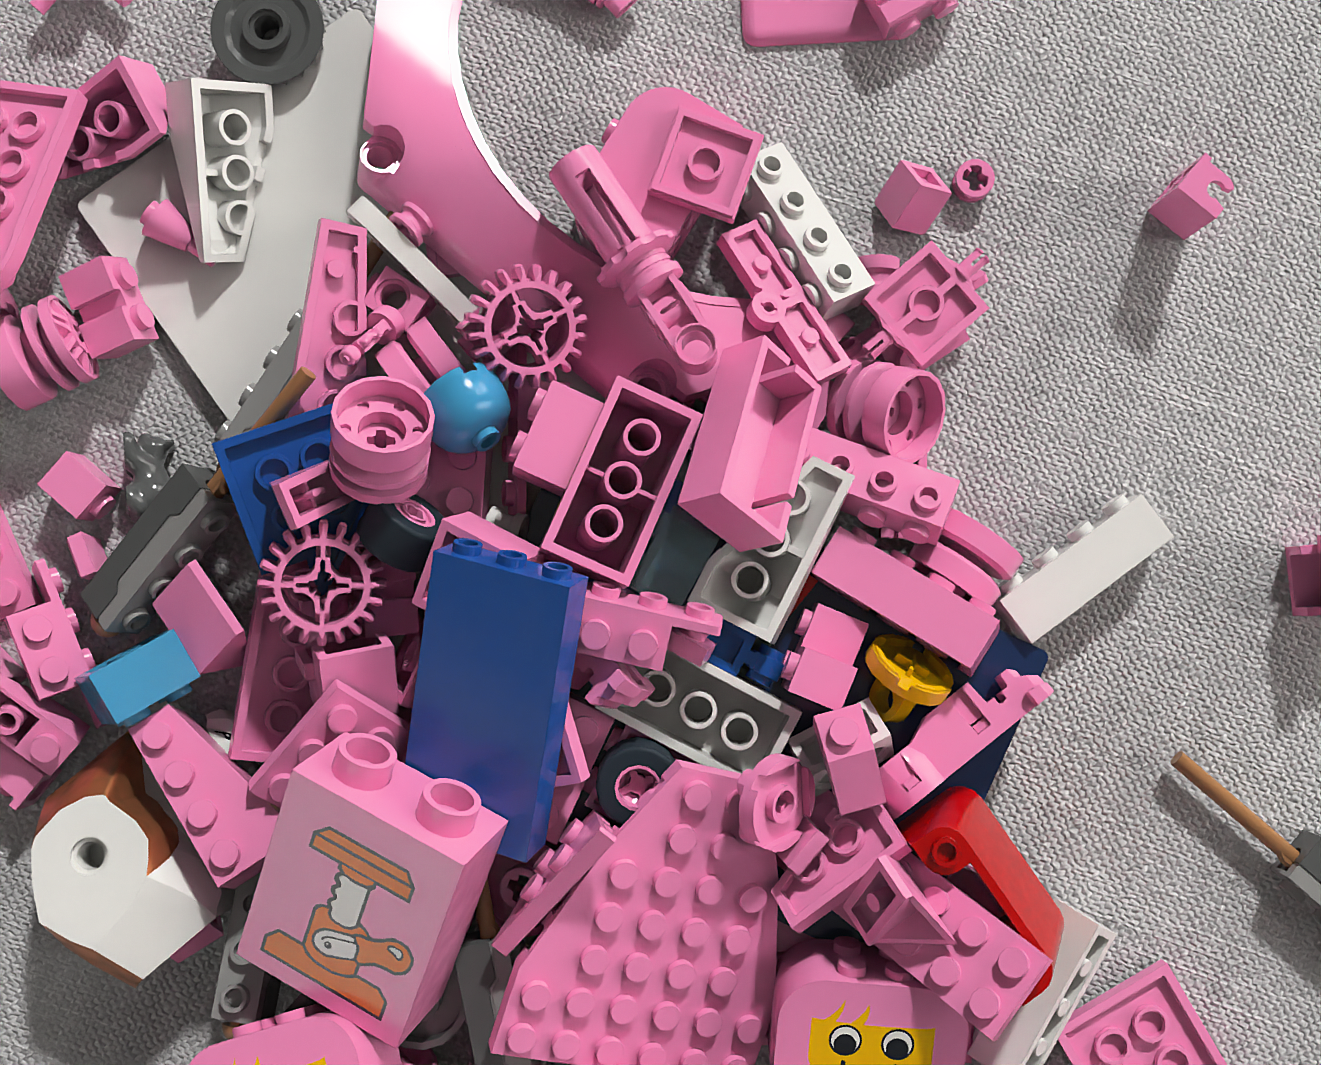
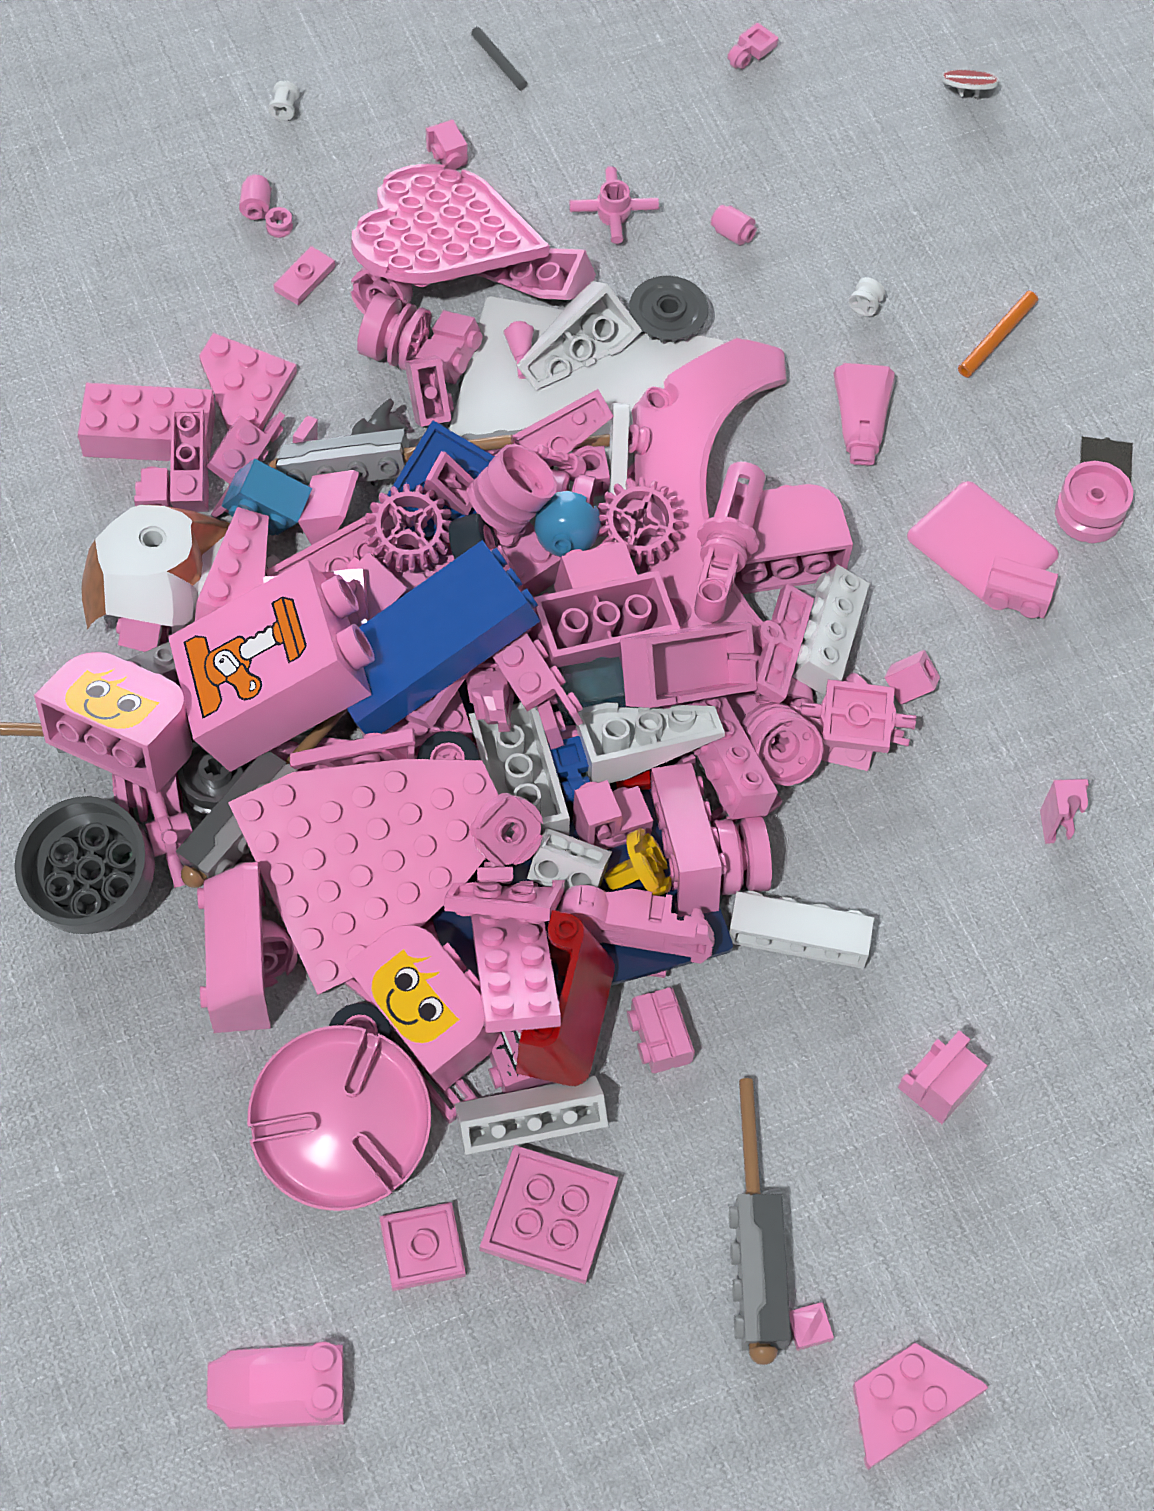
camera: 45 degrees right, 25 degrees down
bright pink brick [37,451,122,521] -> none
bright pink tile [648,105,764,224] -> none
bright pink slope [813,703,886,816] -> none
bright pink slope [843,855,958,946] -> none
bright pink bush [952,159,995,203] -> none
none -> bright pink brick [404,355,454,427]
none -> bright pink brick [627,987,695,1074]

